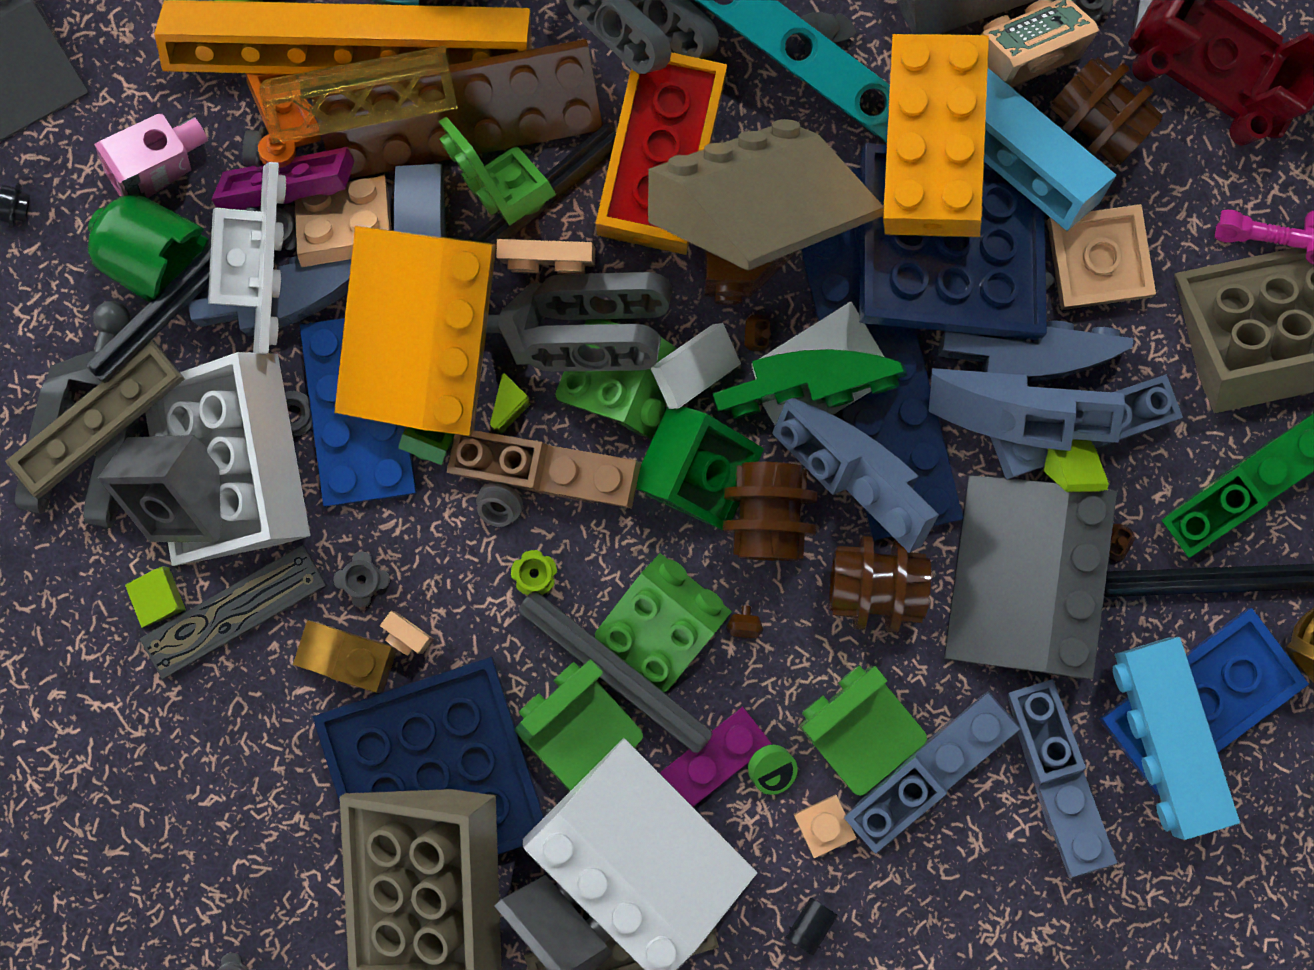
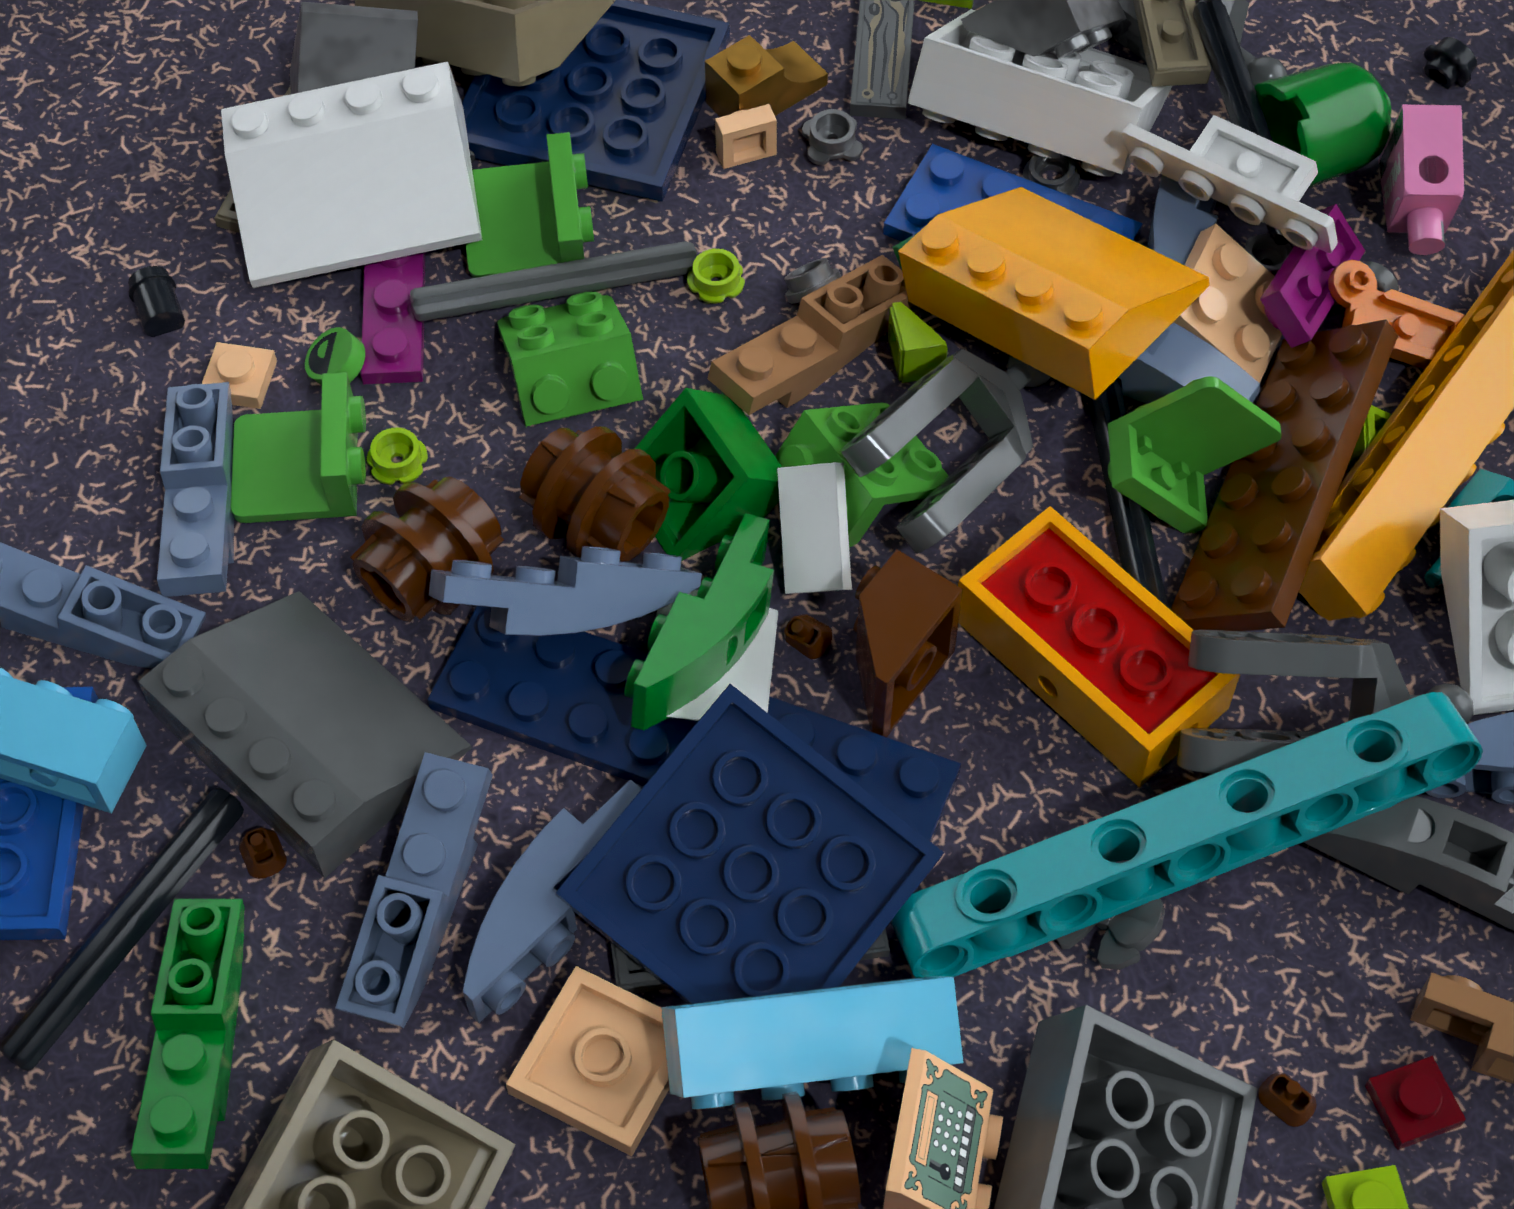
camera: 125 degrees right, 25 degrees down
clear yellow fence [259,45,458,144] -> none
light nougat plate [496,239,596,274] -> none
dark tan slope [648,119,884,270] -> none
reddish brown rock [726,605,763,638] -> none
light orange brick [883,34,989,237] -> none
sand blue slope [929,368,1125,451] -> none
lime slope [1043,439,1109,492] -> none
none -> lime plate [367,427,428,485]

